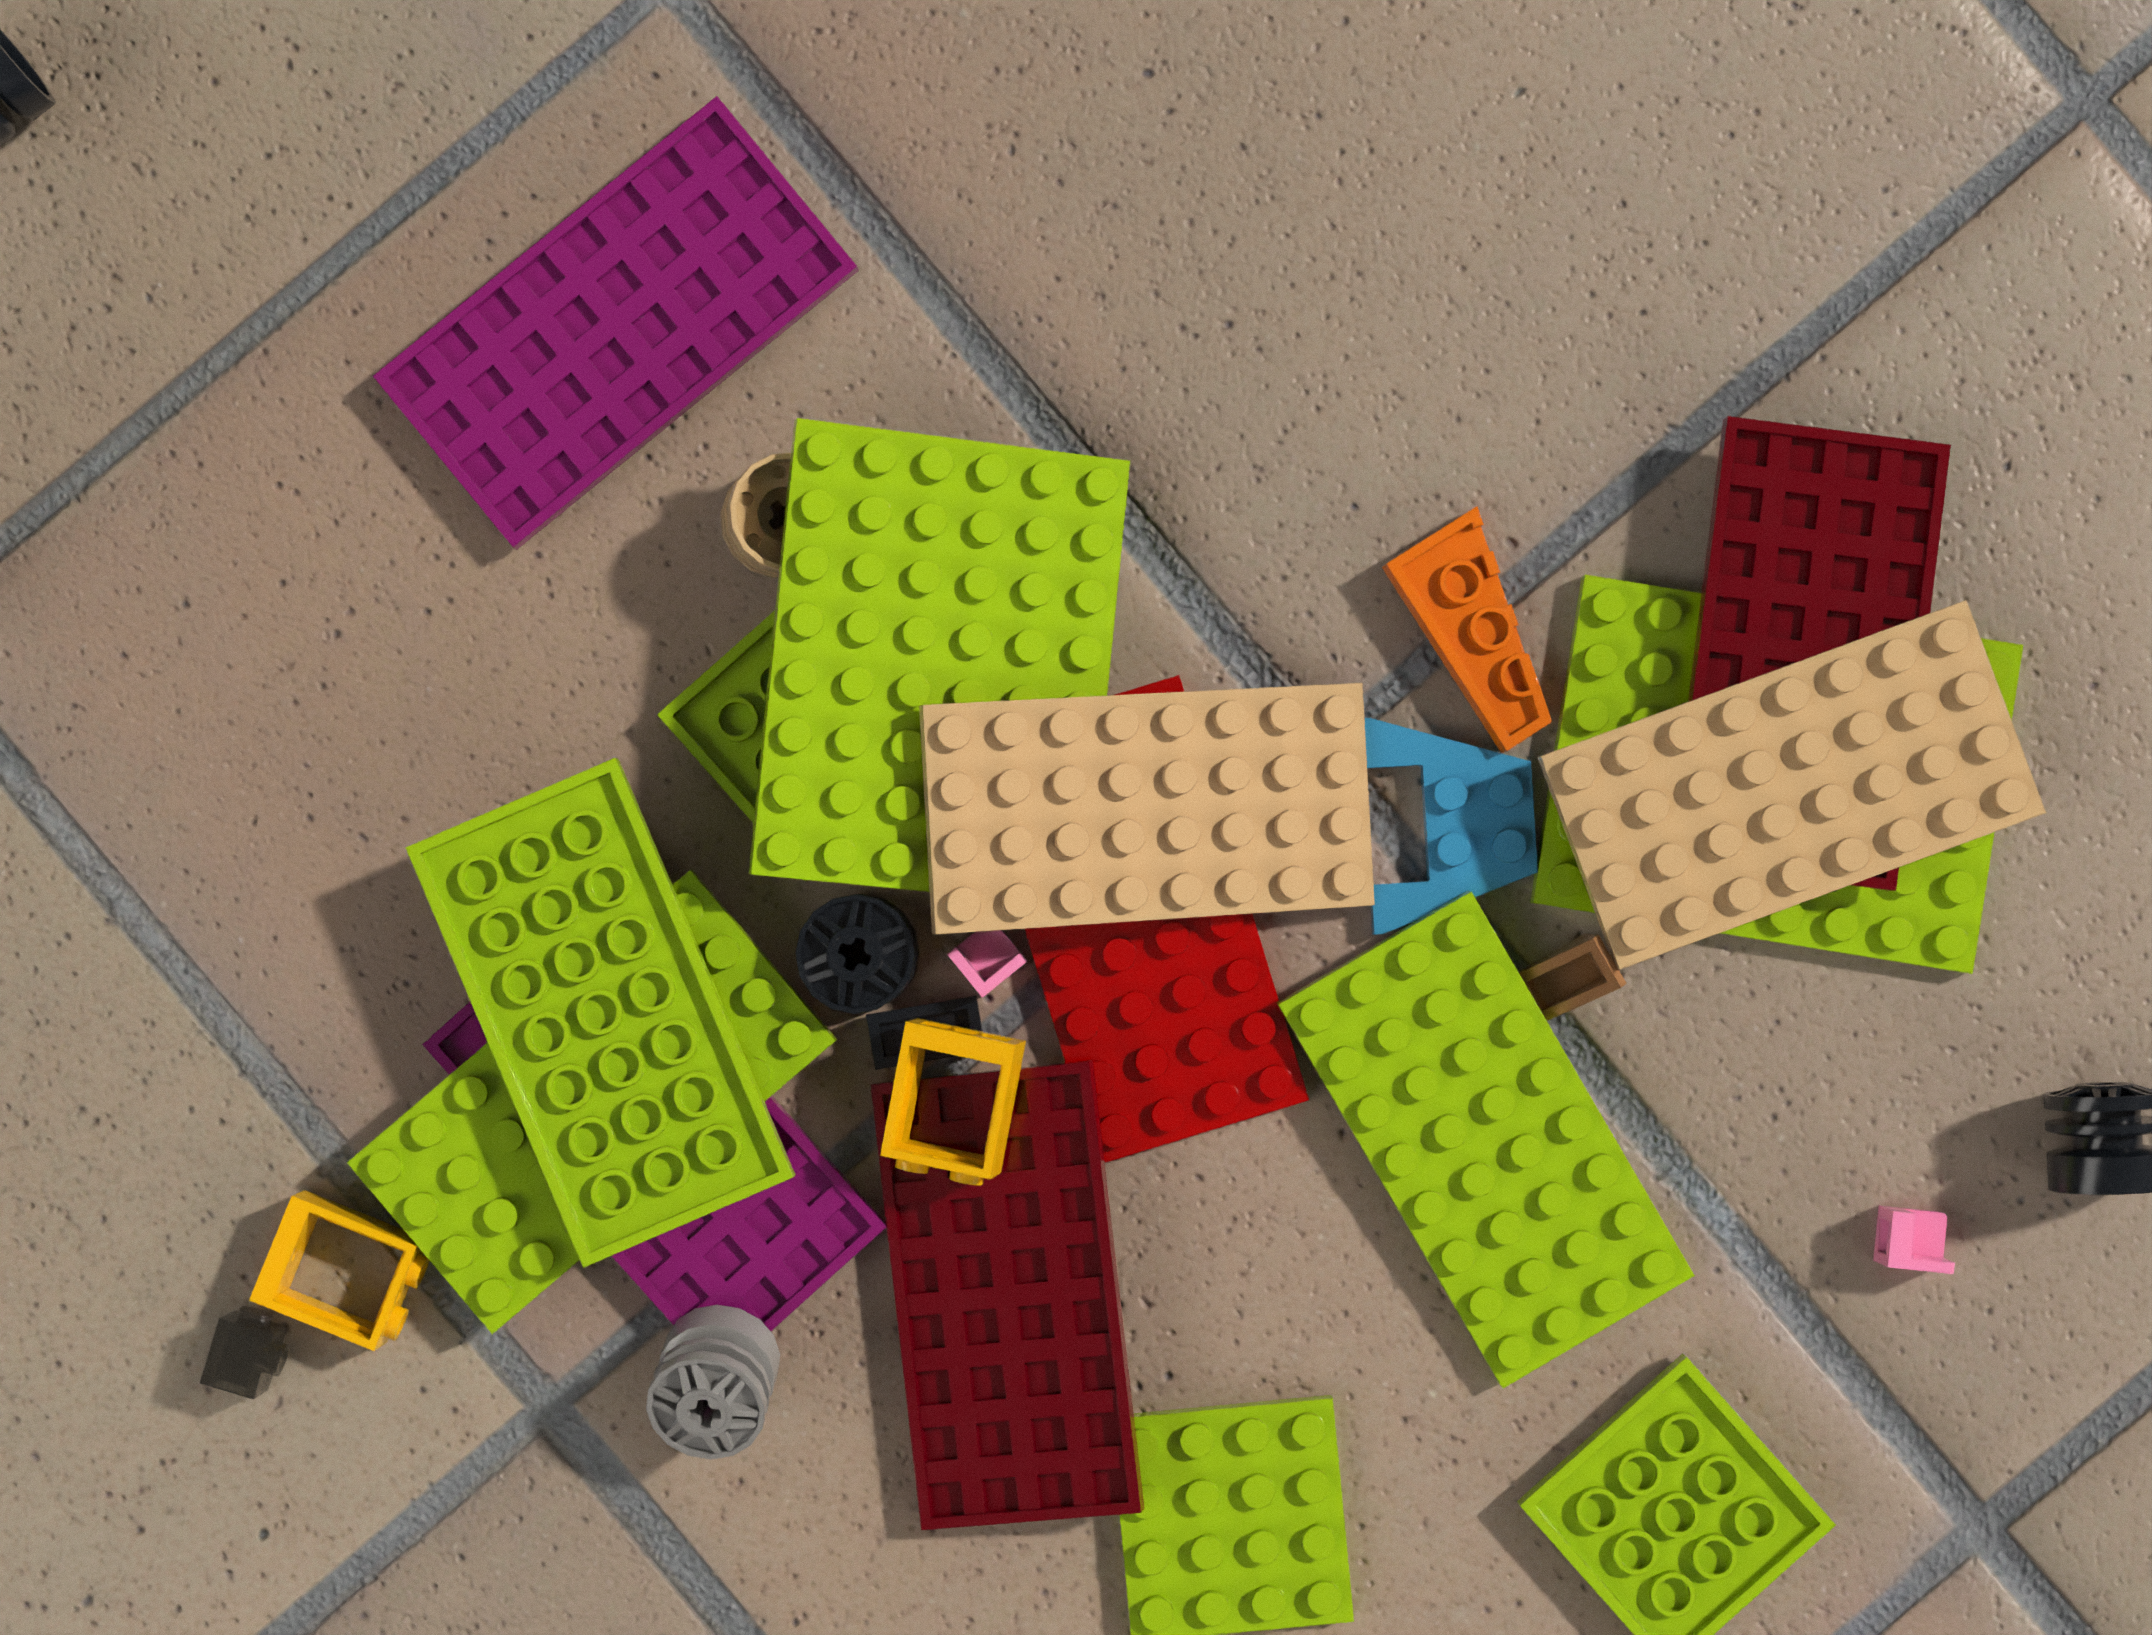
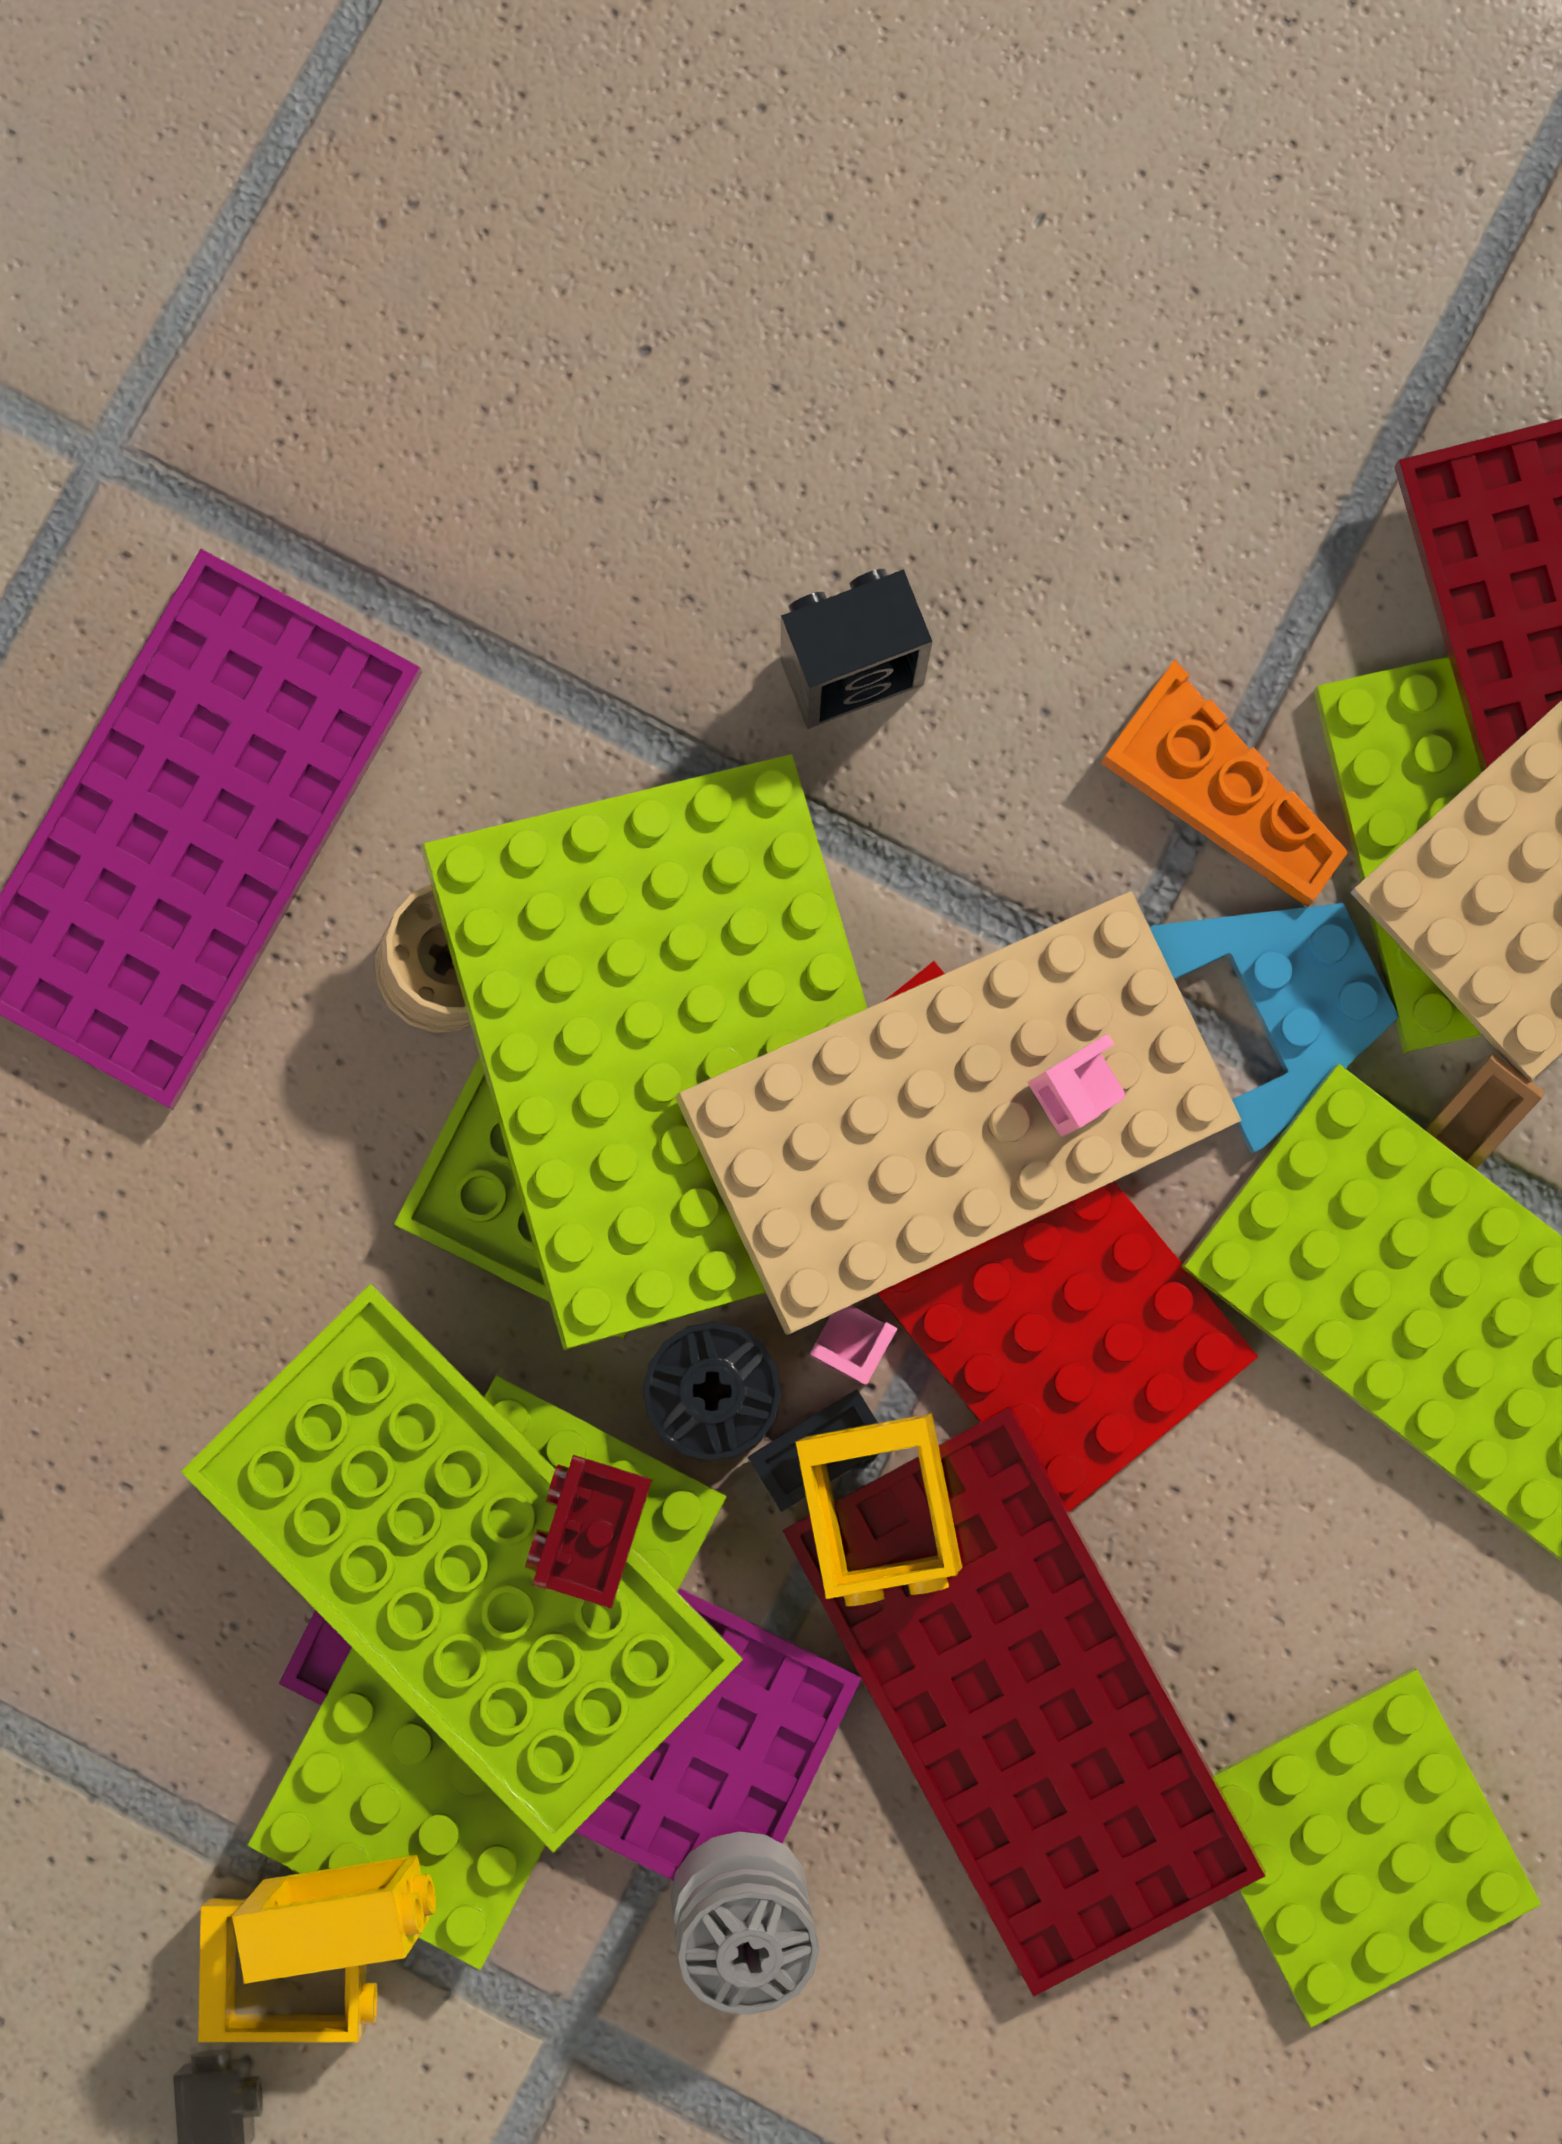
camera: 25 degrees left, 5 degrees down
none -> yellow window [232,1855,436,1984]
none -> dark red bracket [525,1455,653,1609]
none -> black brick [780,569,933,729]
none -> bright pink panel [1027,1034,1125,1137]

